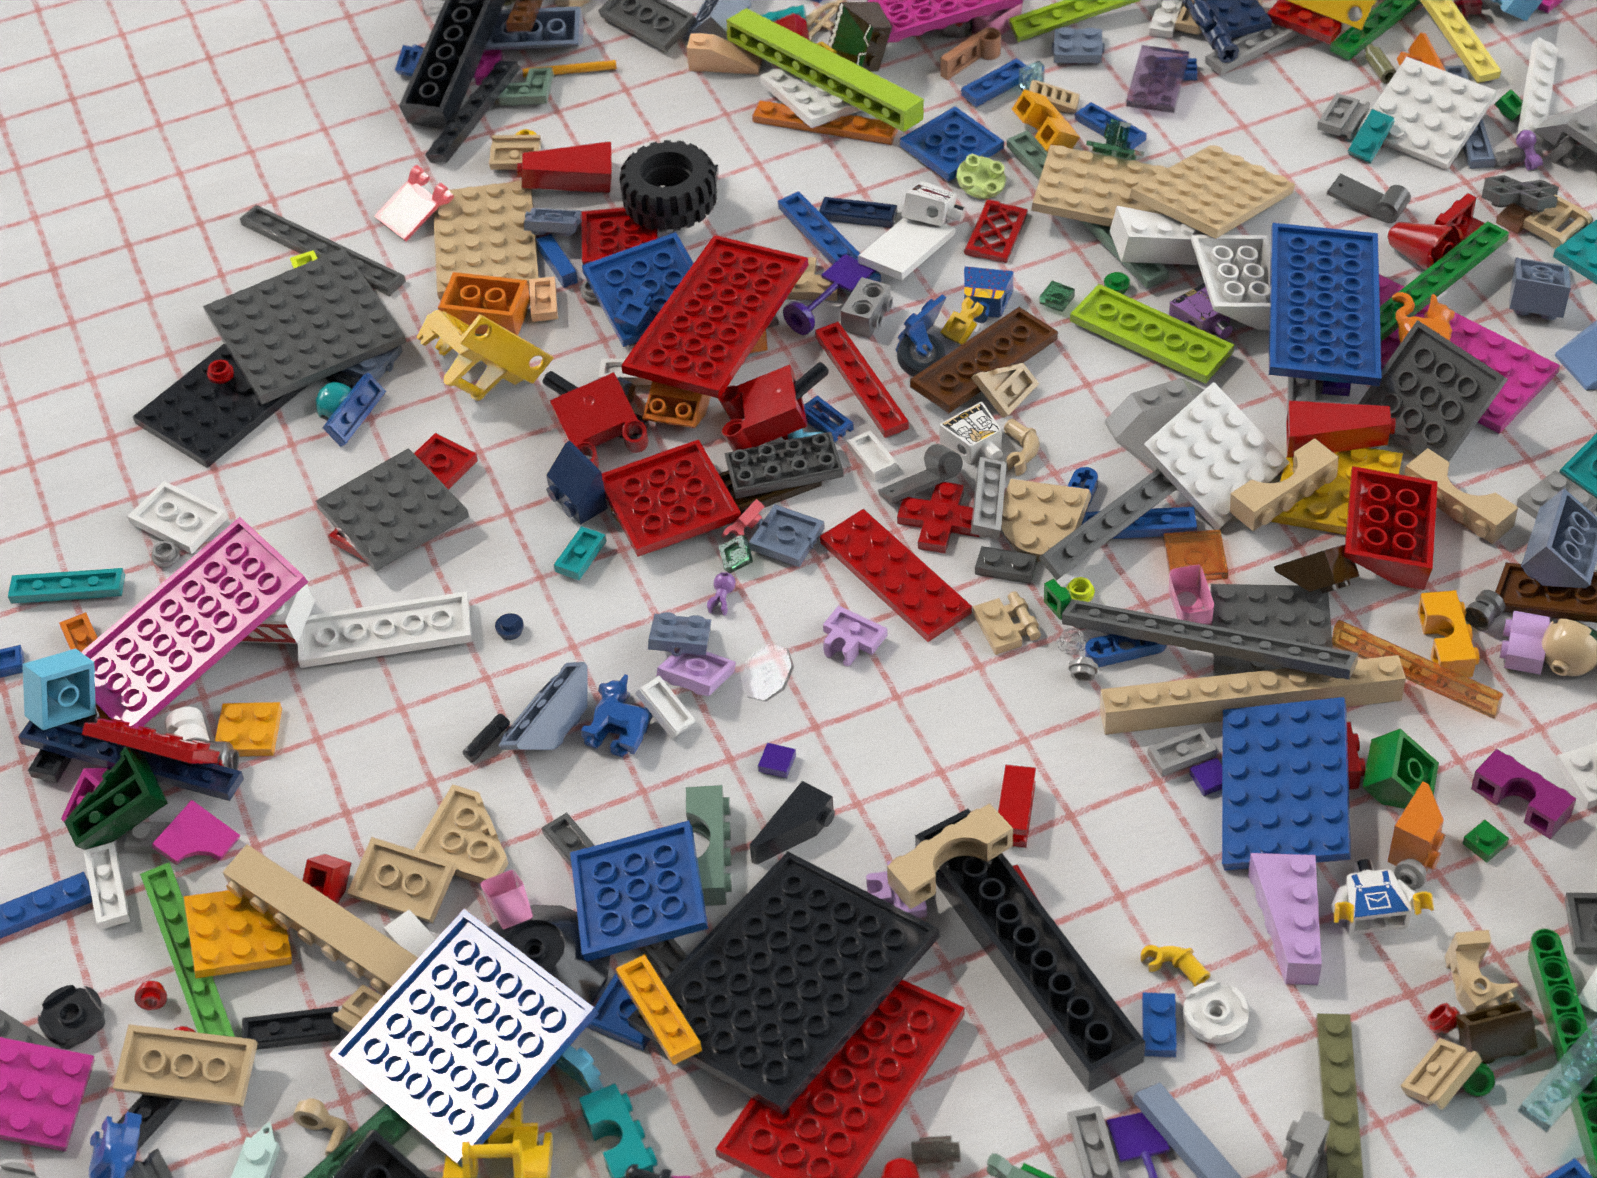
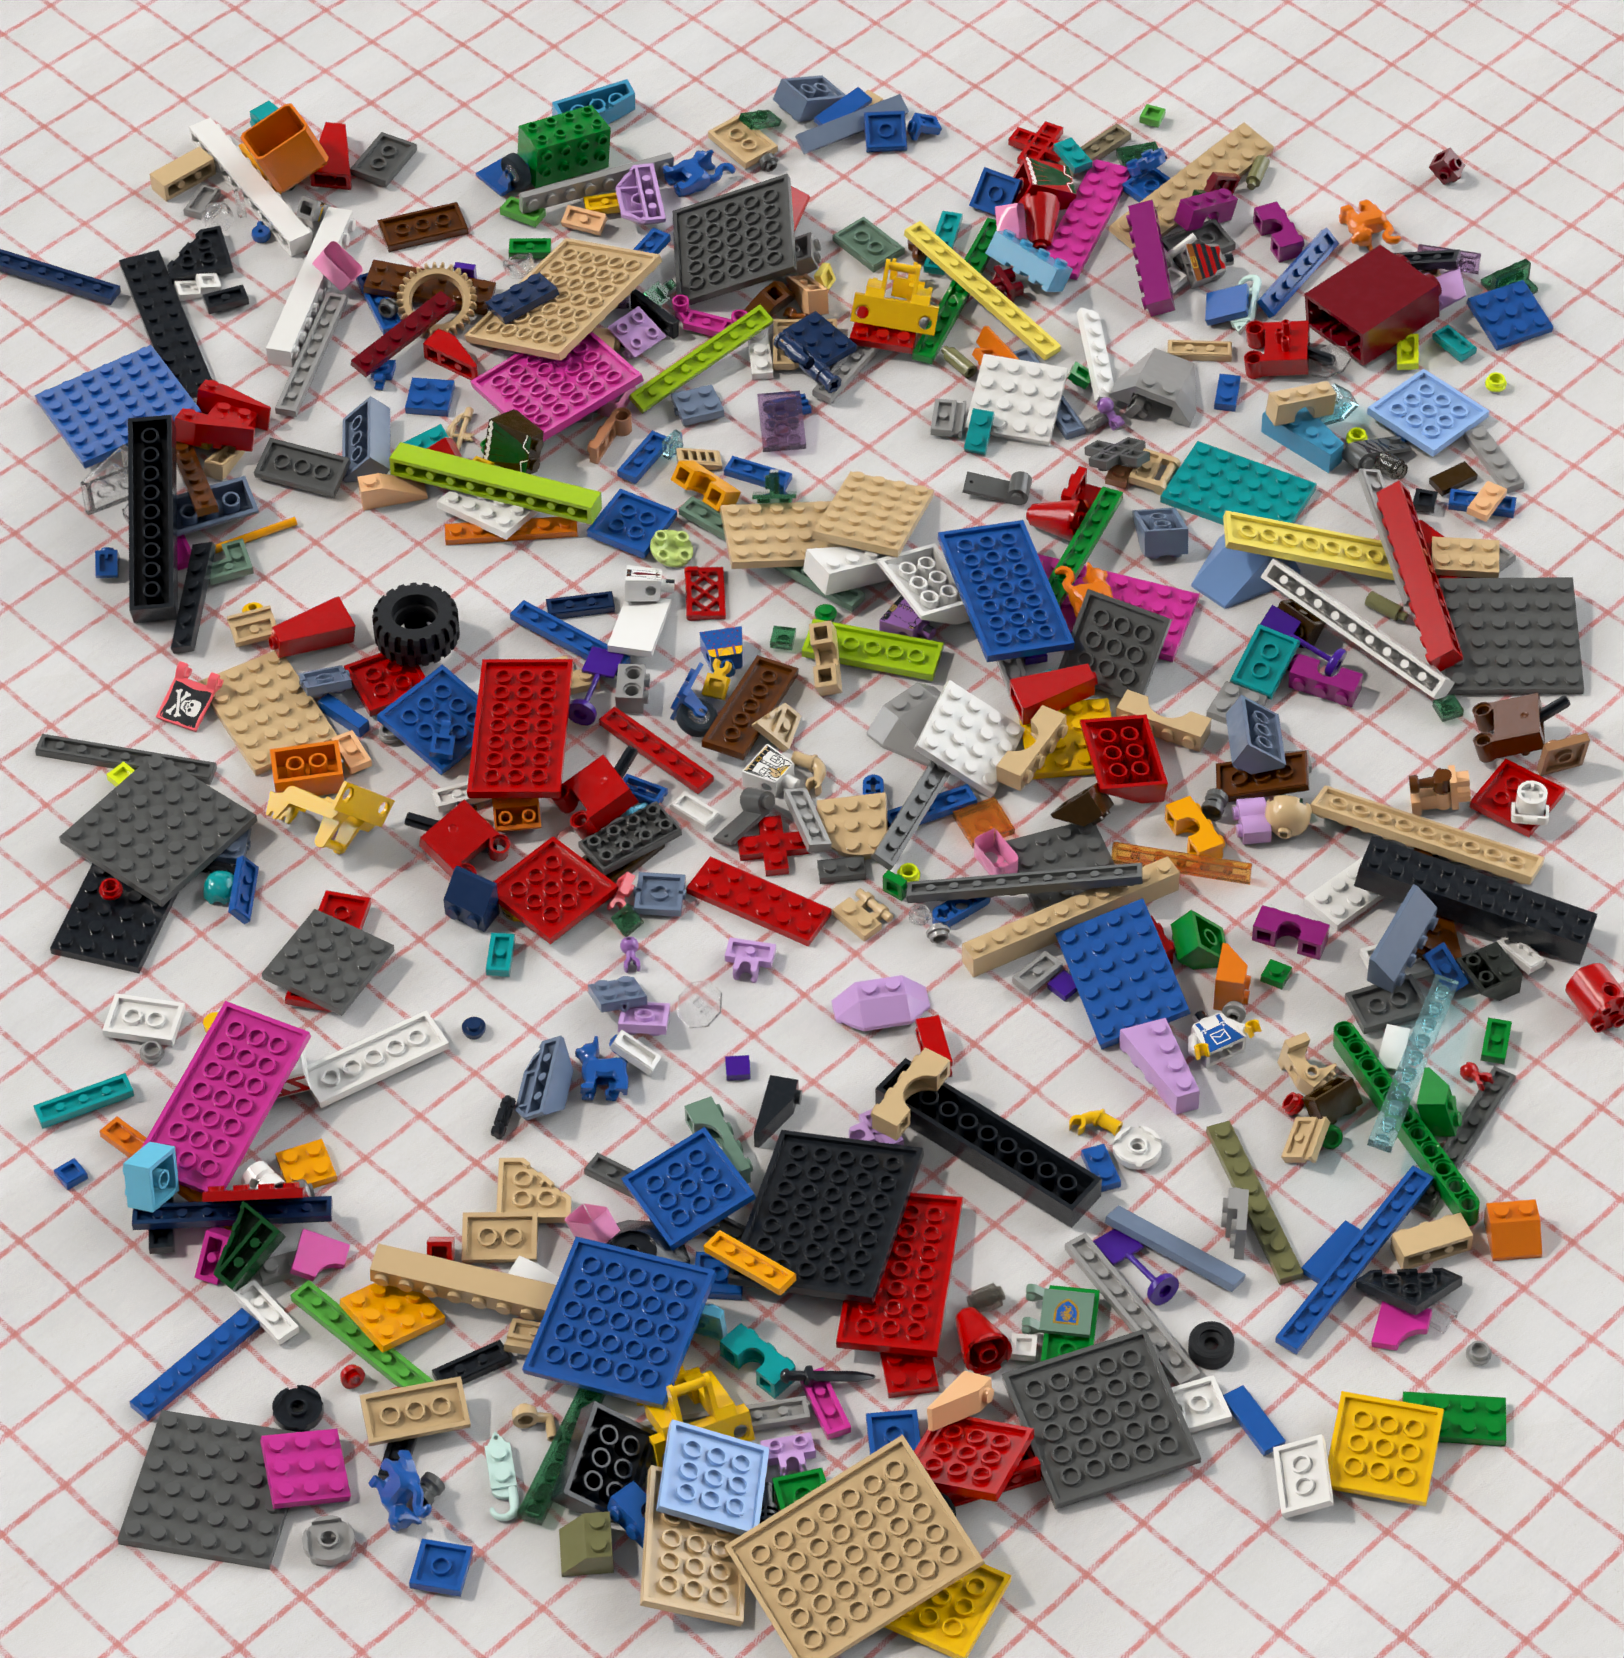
camera: 25 degrees left, 0 degrees up
none -> tan arch [809,621,843,696]
none -> lavender wedge [832,975,930,1031]

